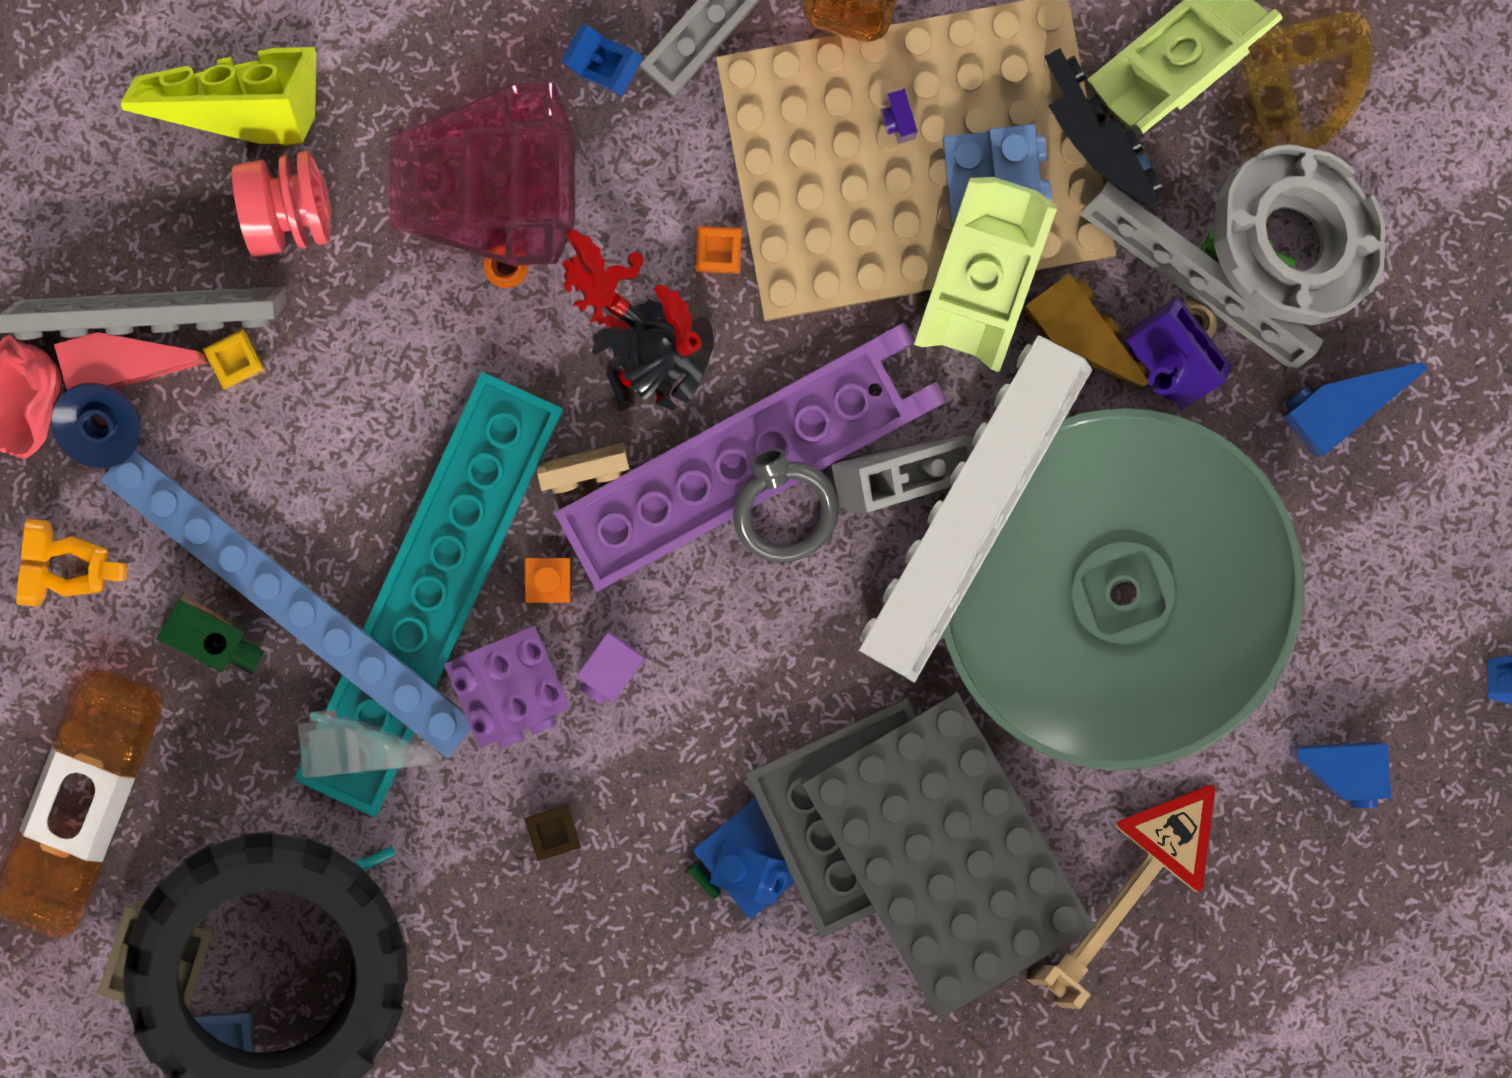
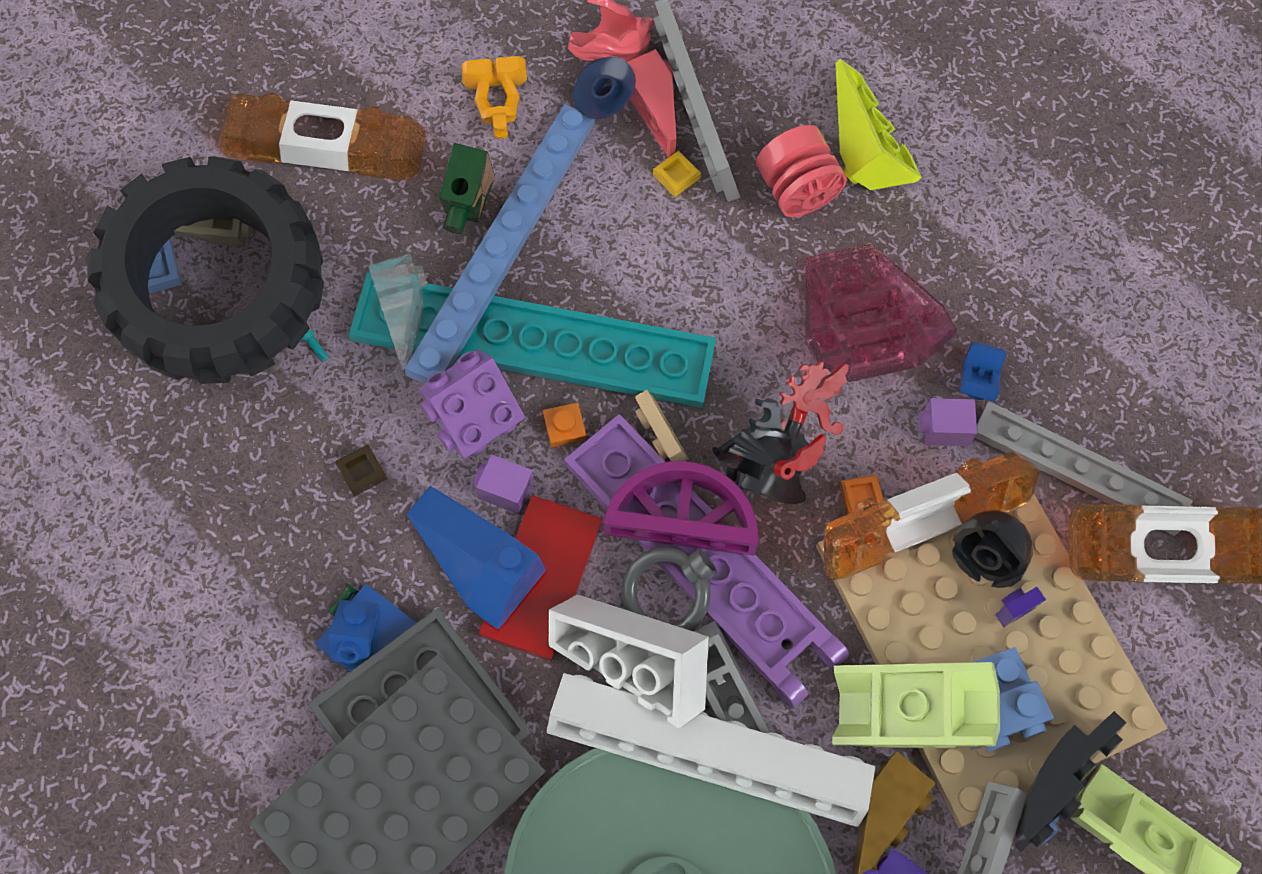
camera: 70 degrees right, 20 degrees down
orange plate [483,243,529,289] -> none
none -> blue wedge [407,485,546,630]
none -> red tile [478,495,603,662]
none -> white wedge [549,594,709,729]
none -> magenta window [603,461,758,556]
none -> clear orange piece [823,452,1040,580]
none -> medium lavender brick [918,398,977,446]
none -> black cylinder [952,510,1033,588]

